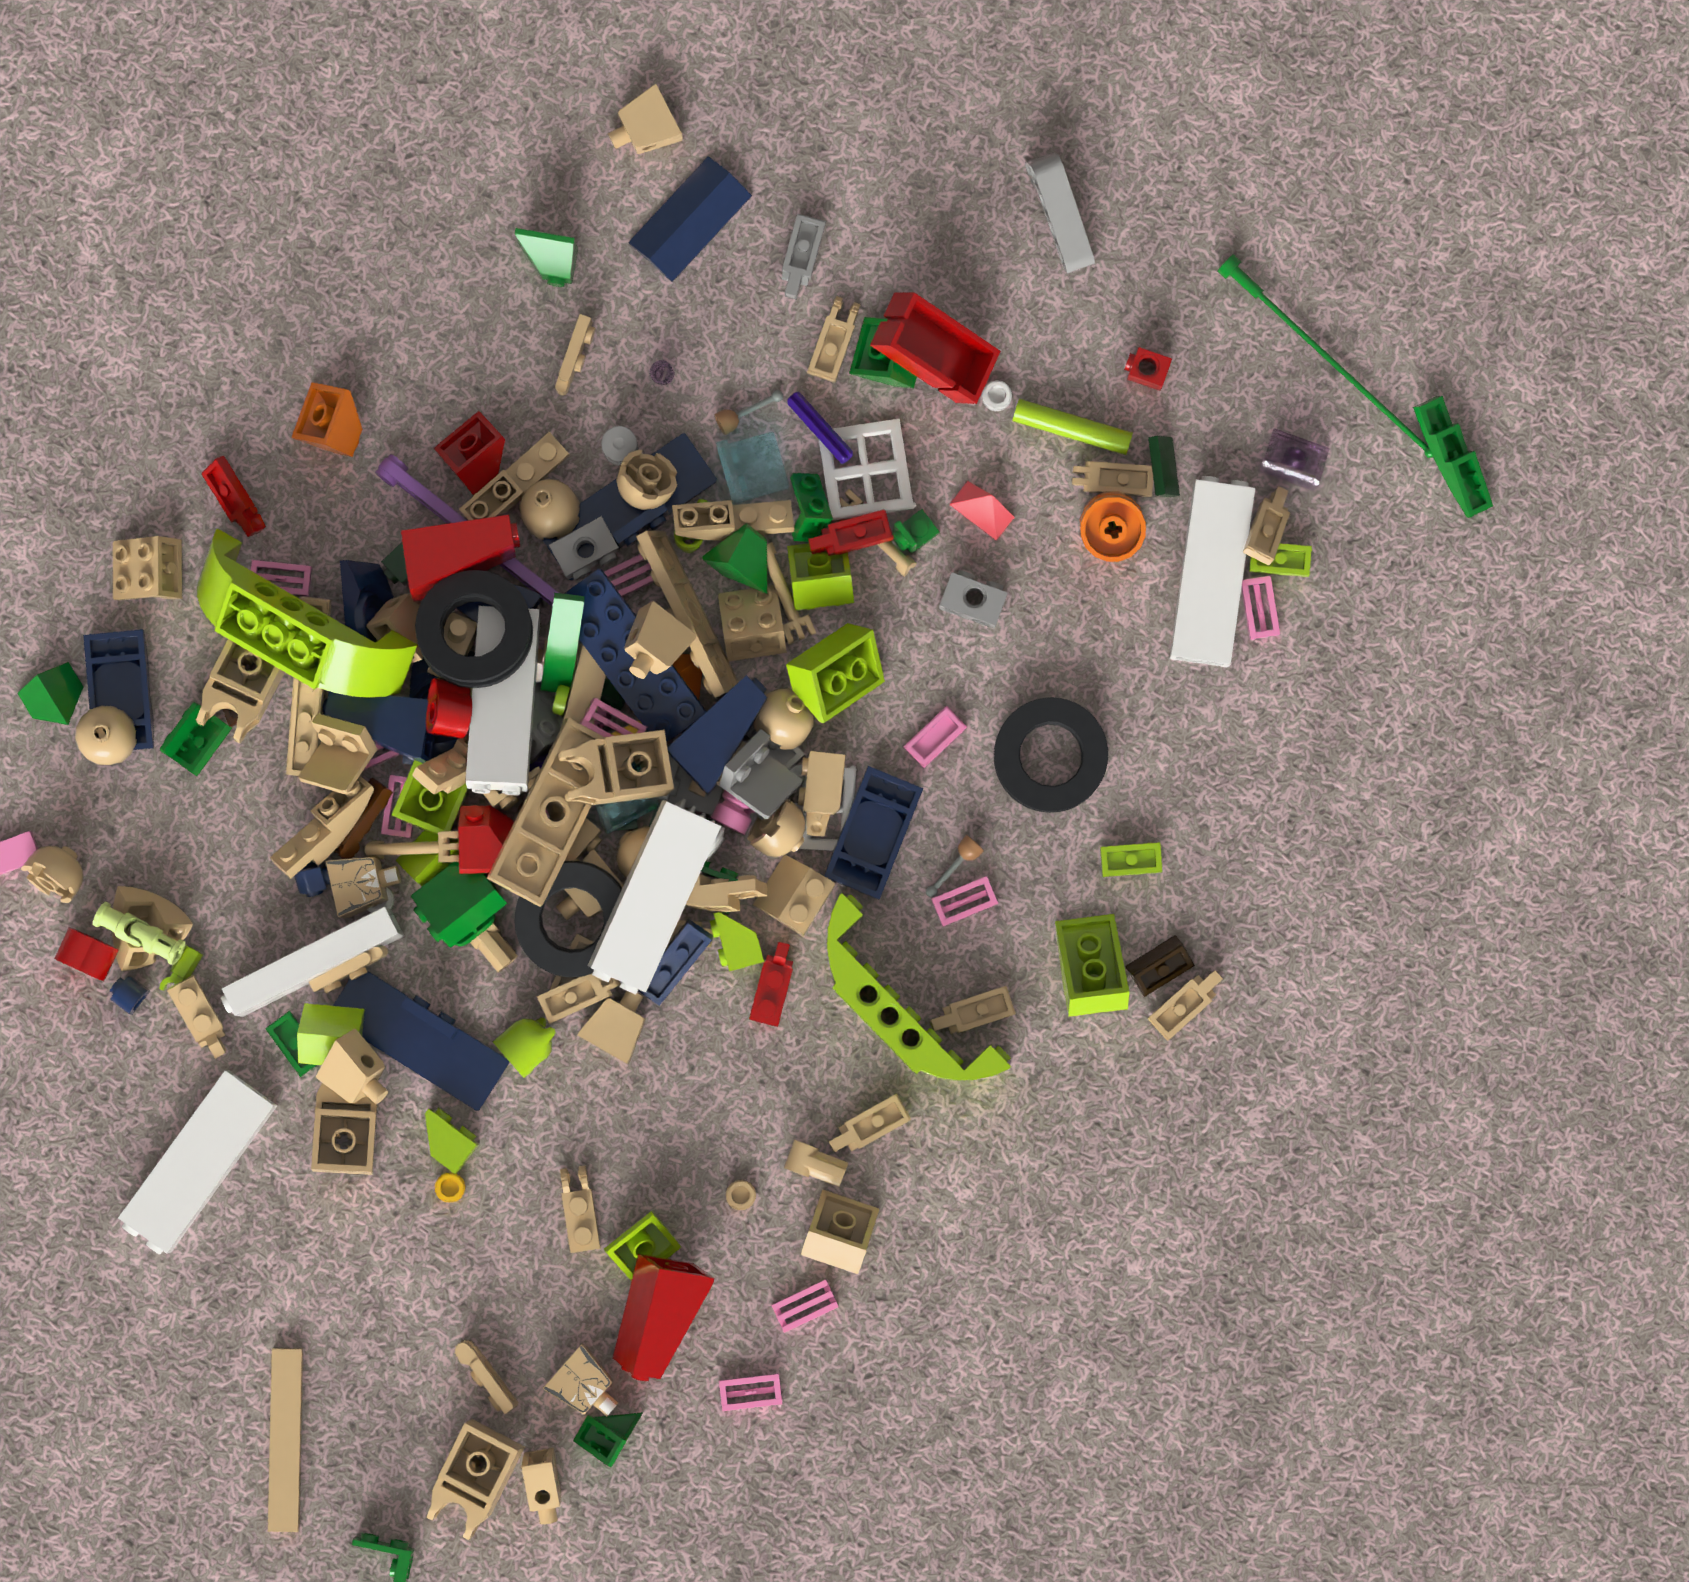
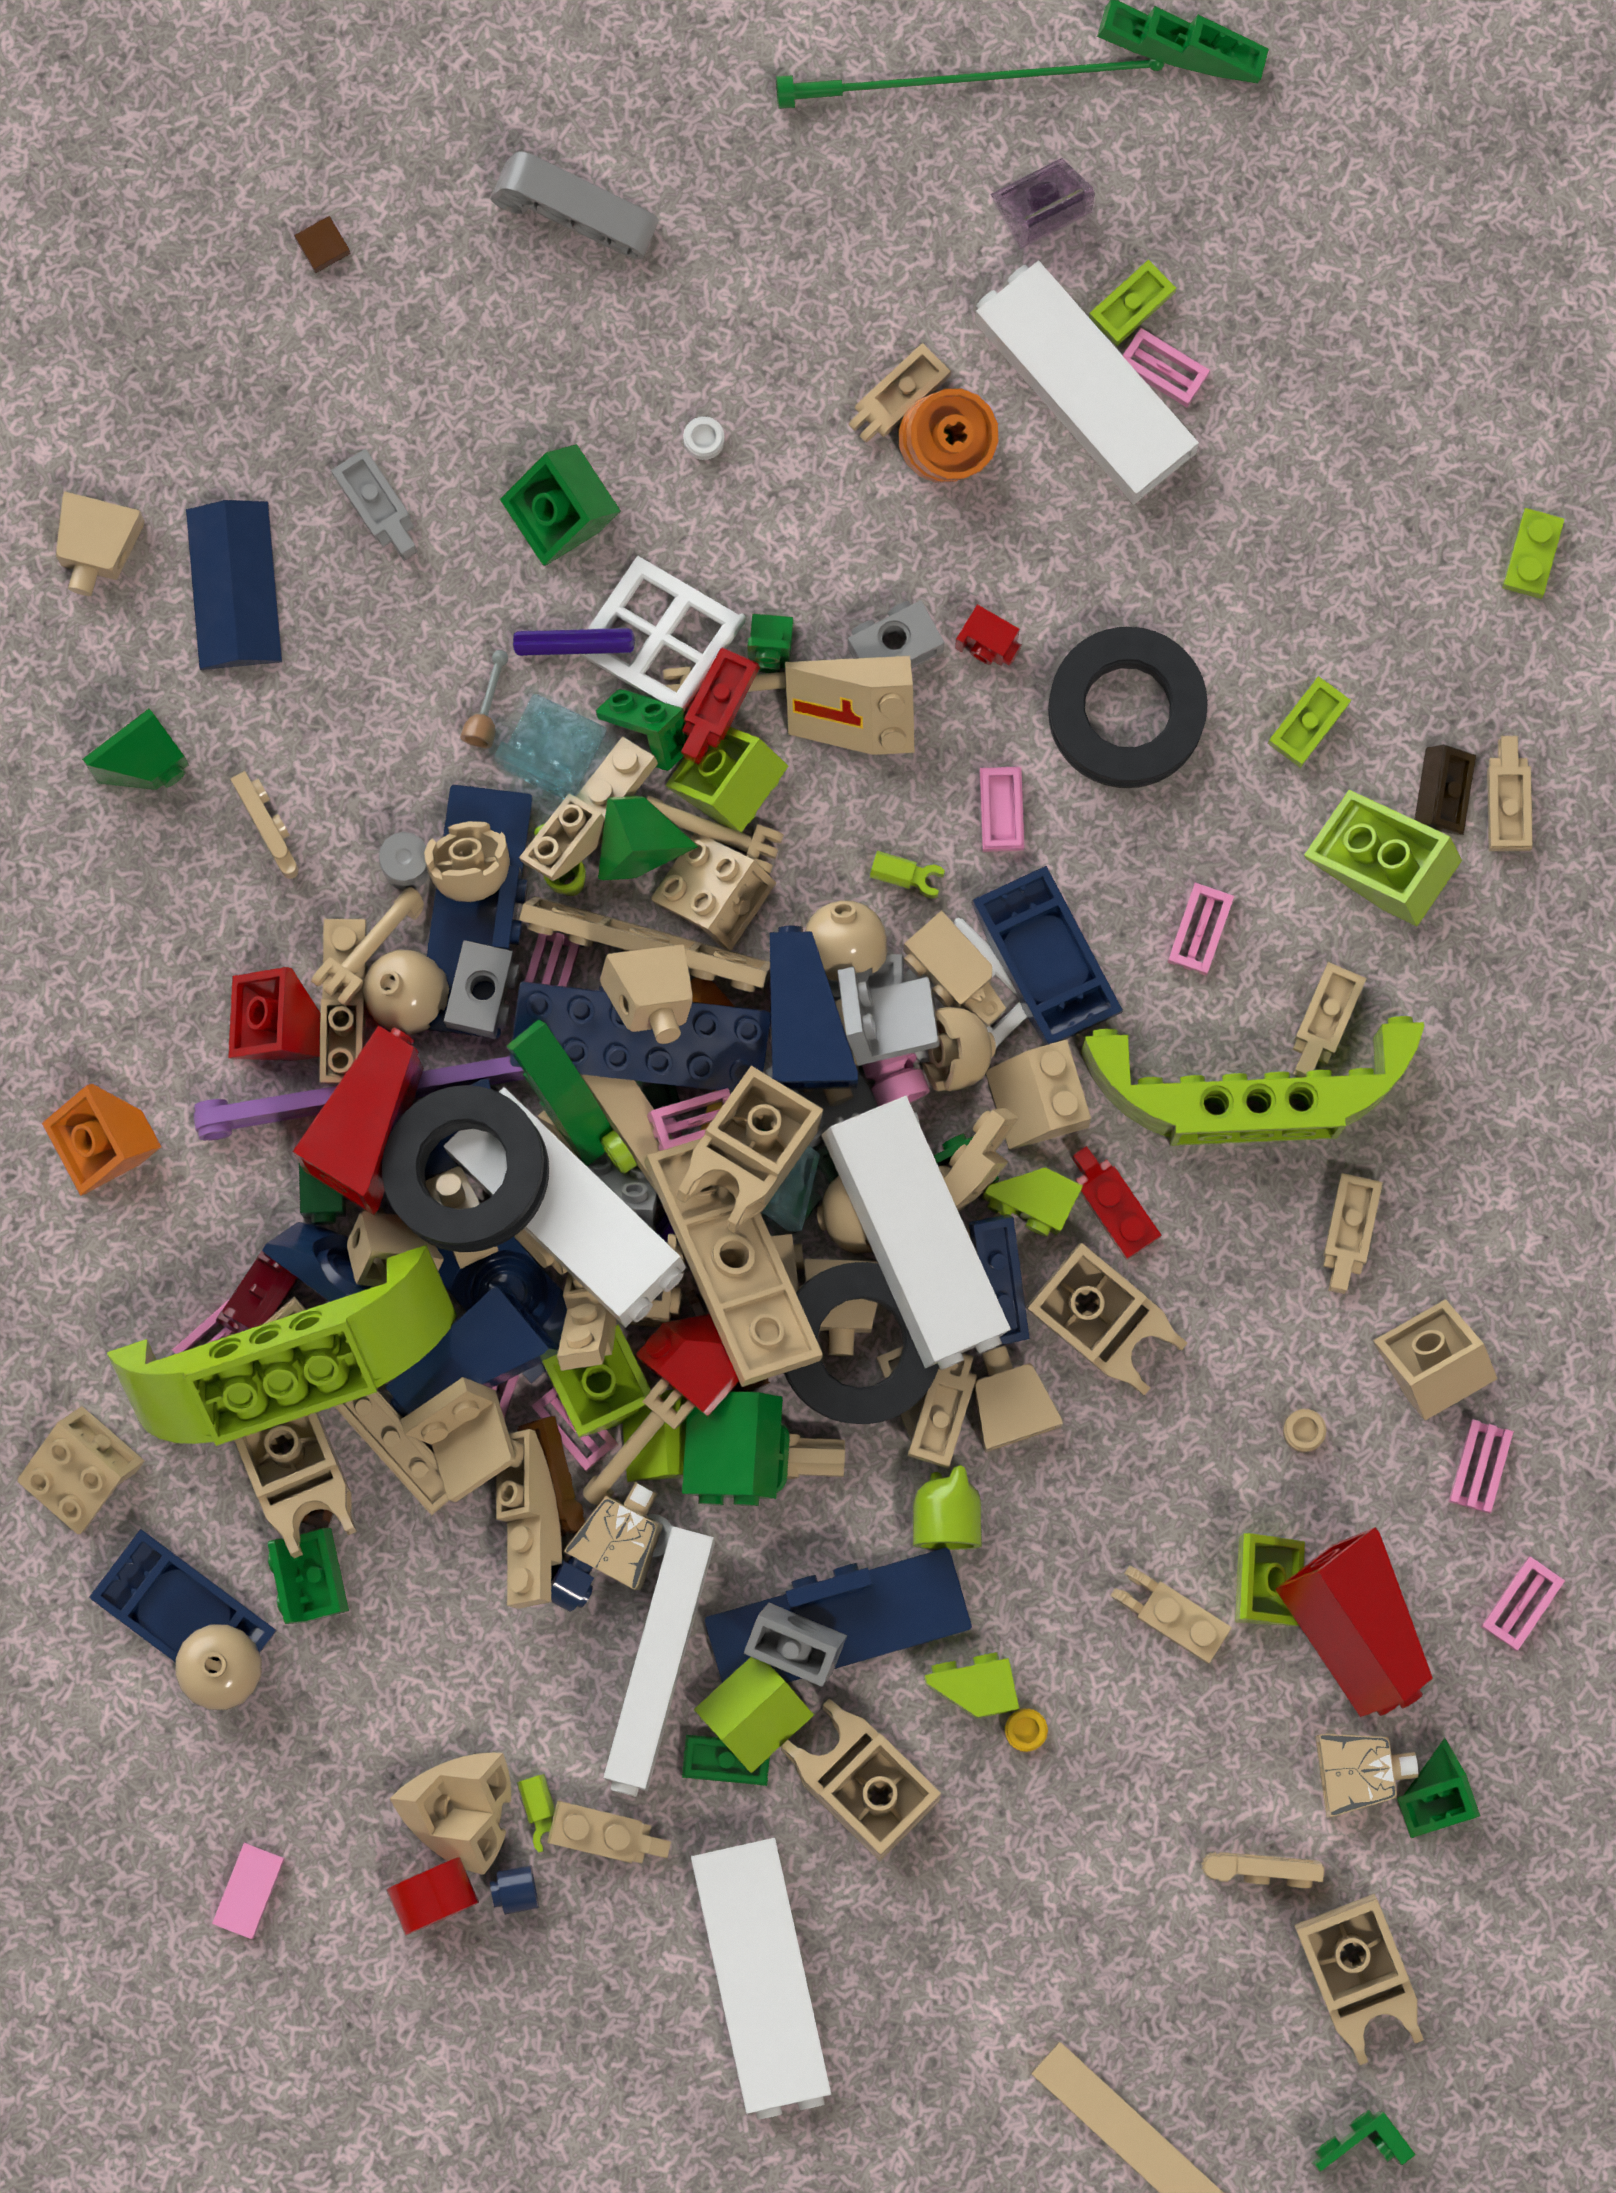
camera: 50 degrees left, 5 degrees down
green slope [17,662,84,725] -> none
tan cylinder [21,846,84,903] -> none
yellowish green piece [93,901,185,965] -> none
red hinge [202,456,266,537] -> none
tan hinge [309,945,388,994] -> none
tan torso [316,1029,388,1104] -> none
red piece [426,678,472,739] -> none
tan torso [521,1448,561,1524] -> none
clear purple hinge [649,360,675,385] -> none
tan piece [784,1140,848,1187] -> none
lime slope [786,623,885,723] -> none
tan hinge [807,296,860,383] -> none
red piece [870,292,1001,404] -> none
hinge [926,835,984,897] -> none
coral slope [949,481,1015,541] -> none
lime piece [1012,398,1133,455] -> none
red brick [1124,347,1172,391] -> none
dark green tile [1148,435,1180,497] -> none
tan hinge [1243,486,1290,565] -> none
none -> dark red hinge [216,1250,299,1333]
none -> reddish brown tile [294,216,351,273]
none -> tan hinge [311,887,424,1006]
none -> light grey brick [744,1603,847,1687]
none -> tan slope [785,656,915,755]
none -> lime bar [870,850,945,899]
none -> red brick [955,604,1022,666]
none -> tan brick [1026,1243,1188,1395]
none -> lime plate [1502,508,1565,599]

